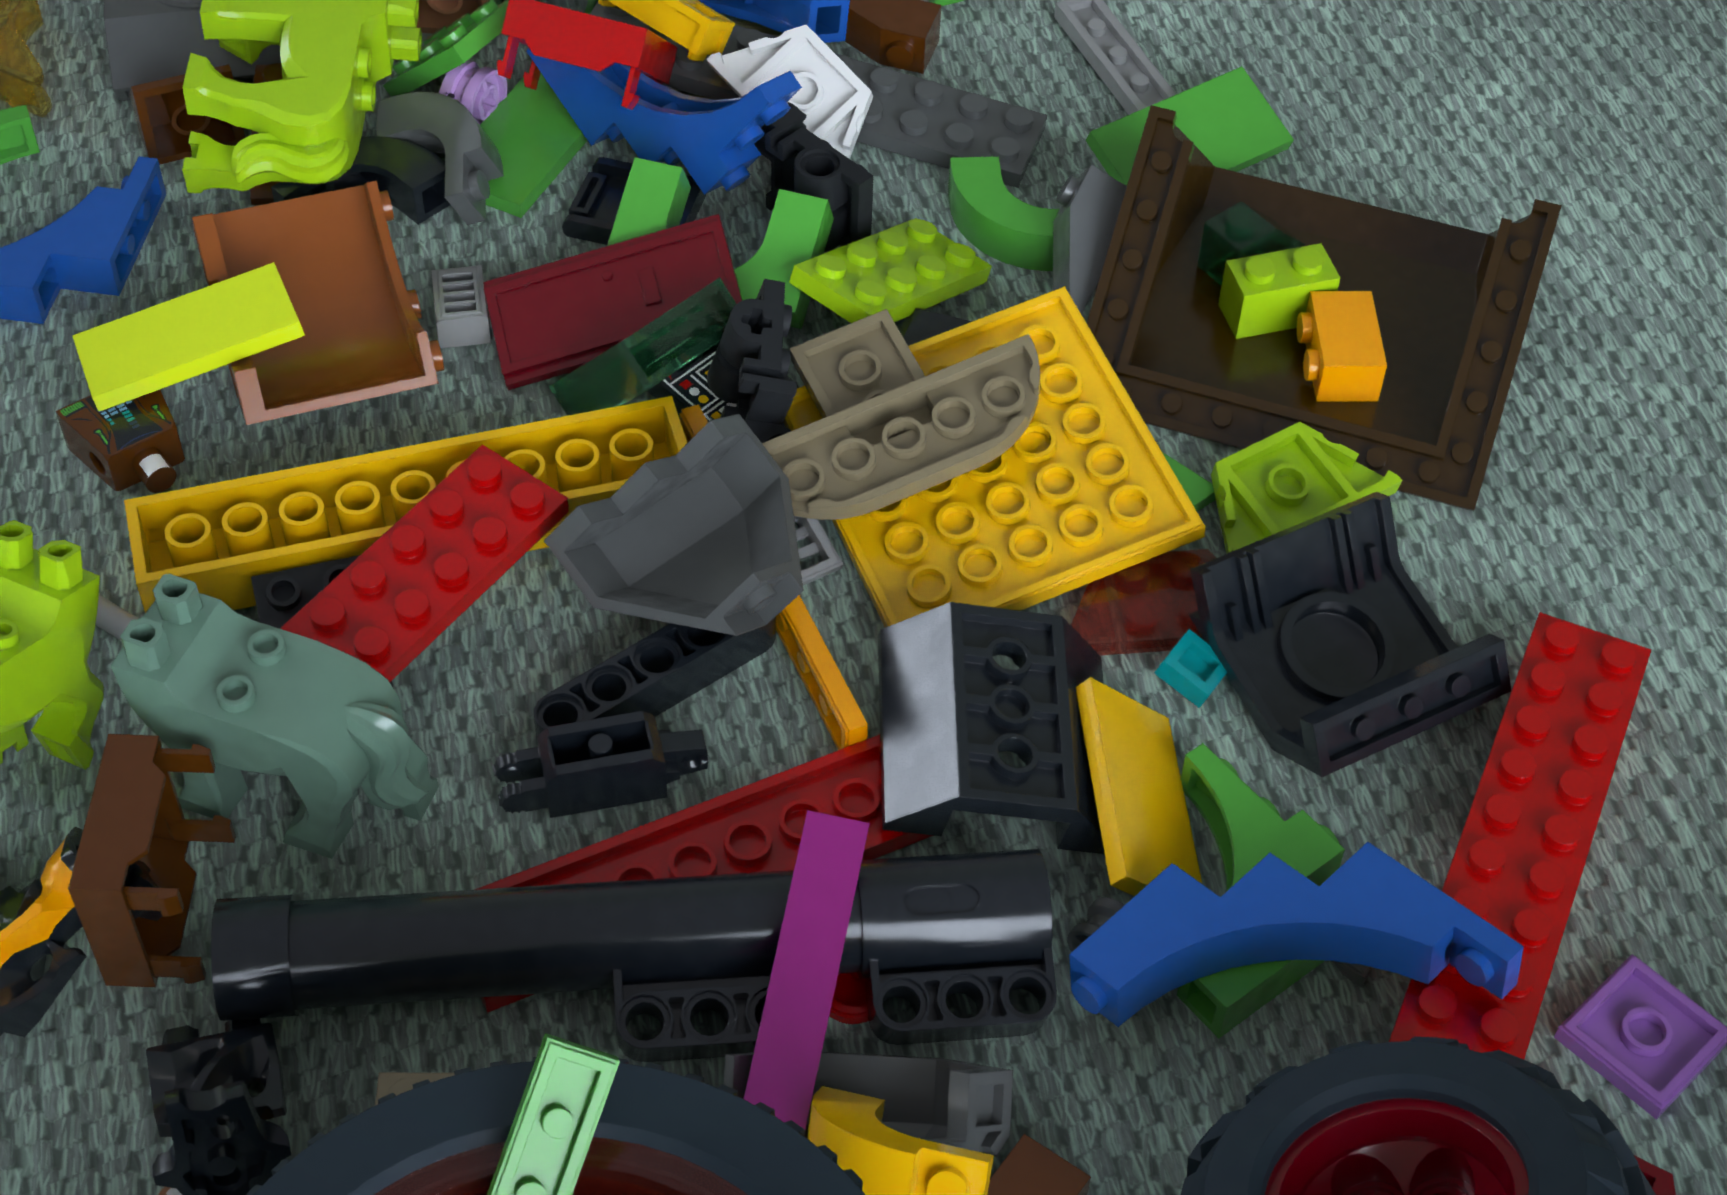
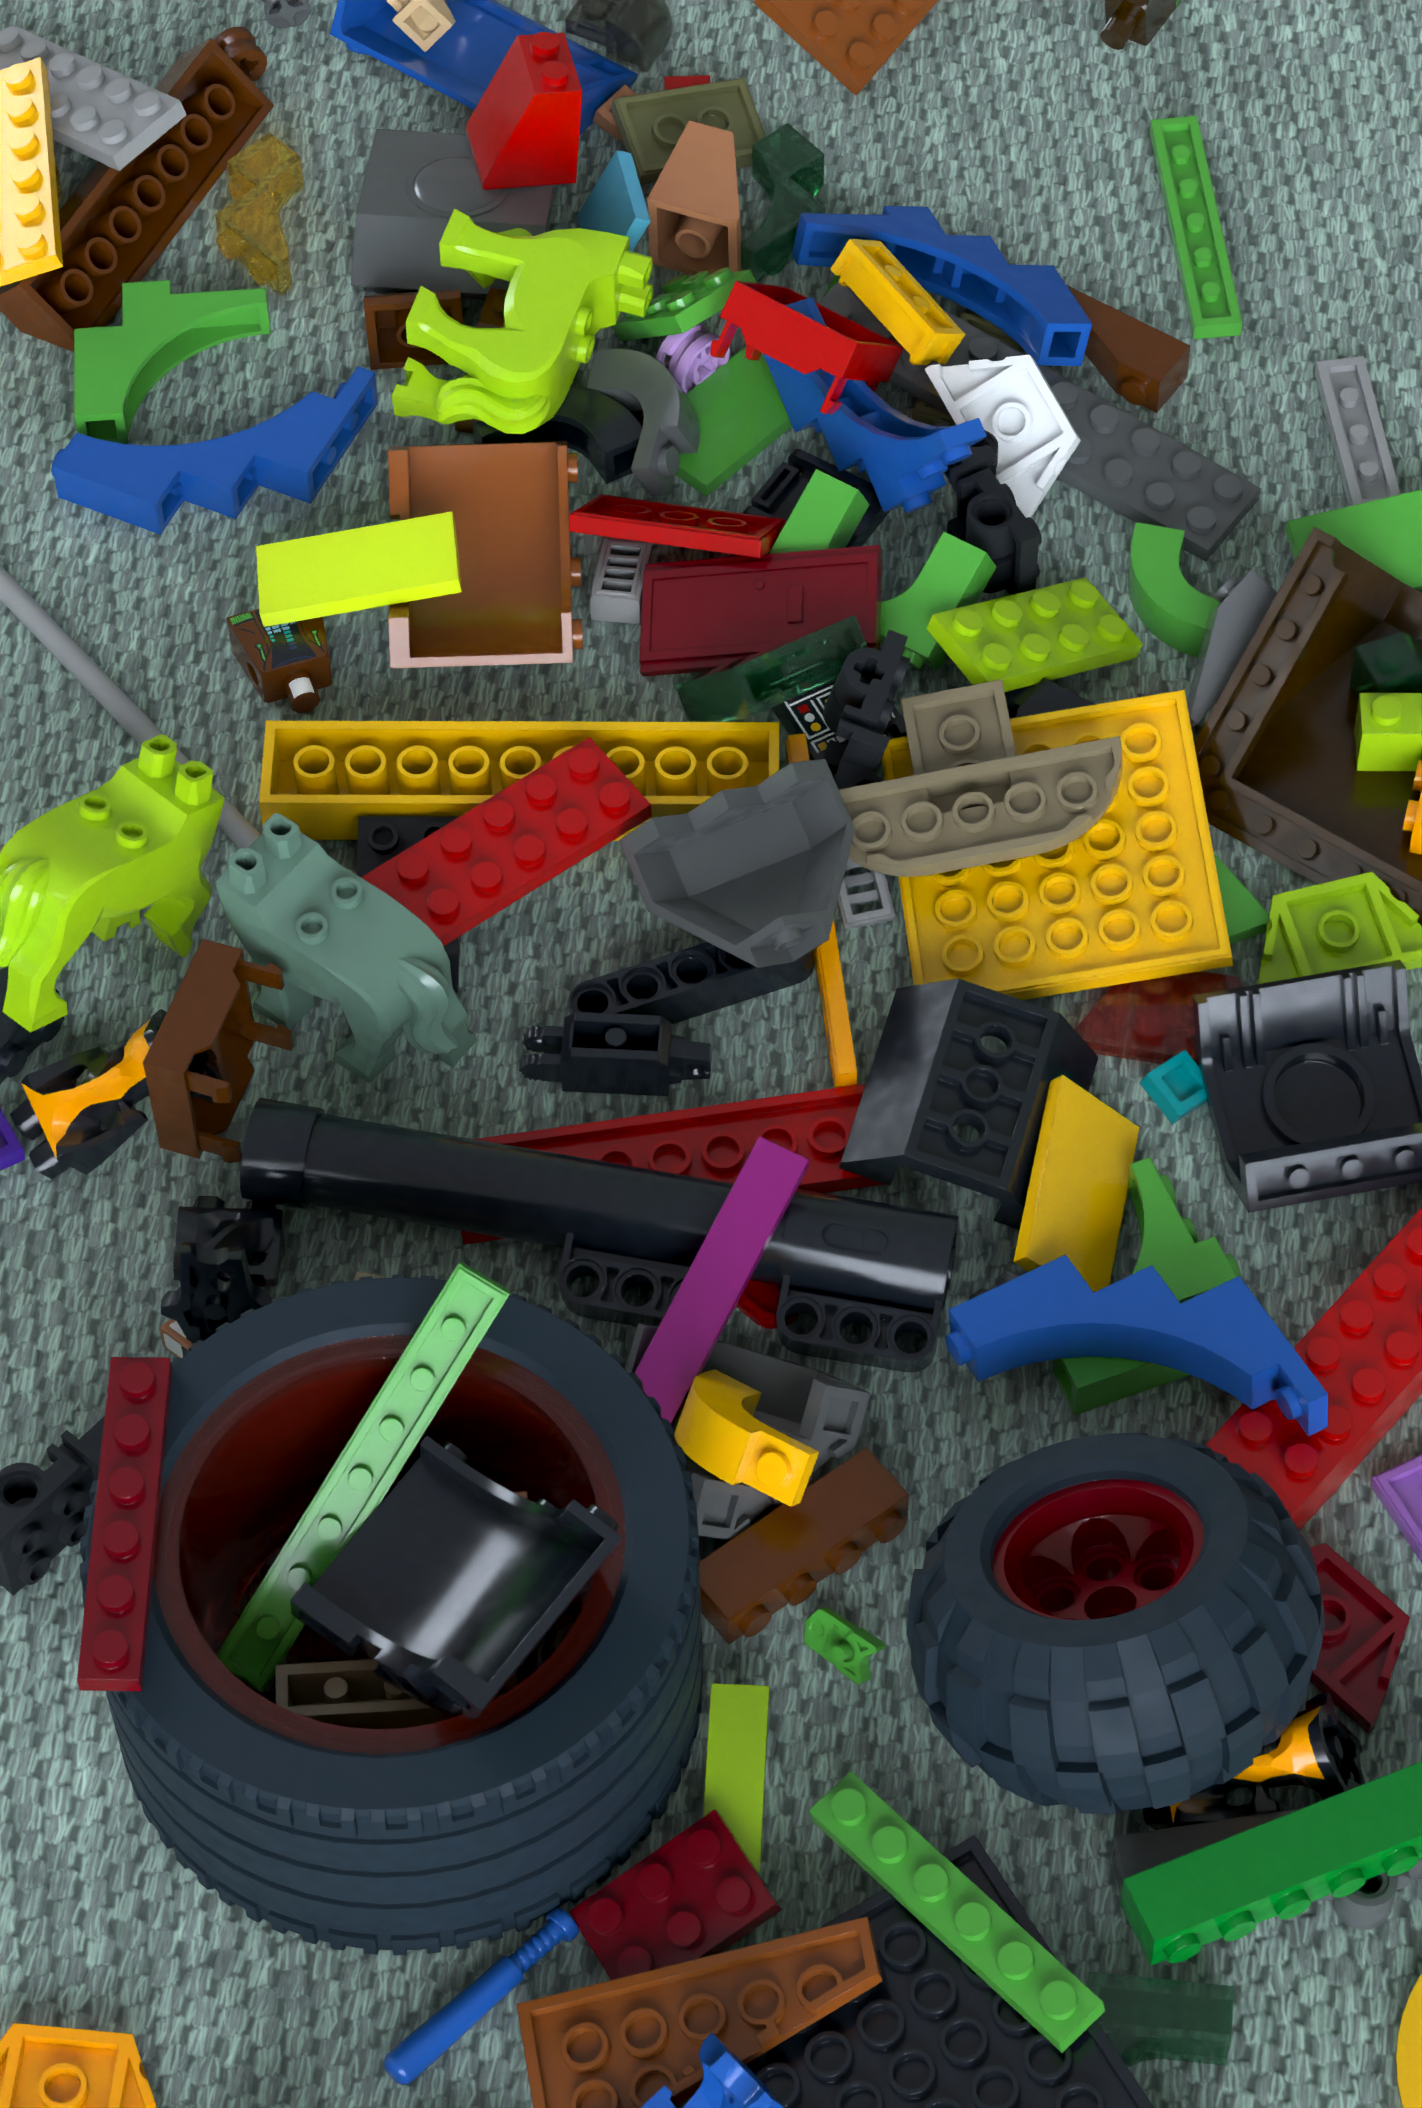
camera: 20 degrees right, 5 degrees up
none -> red tile [568,494,787,558]

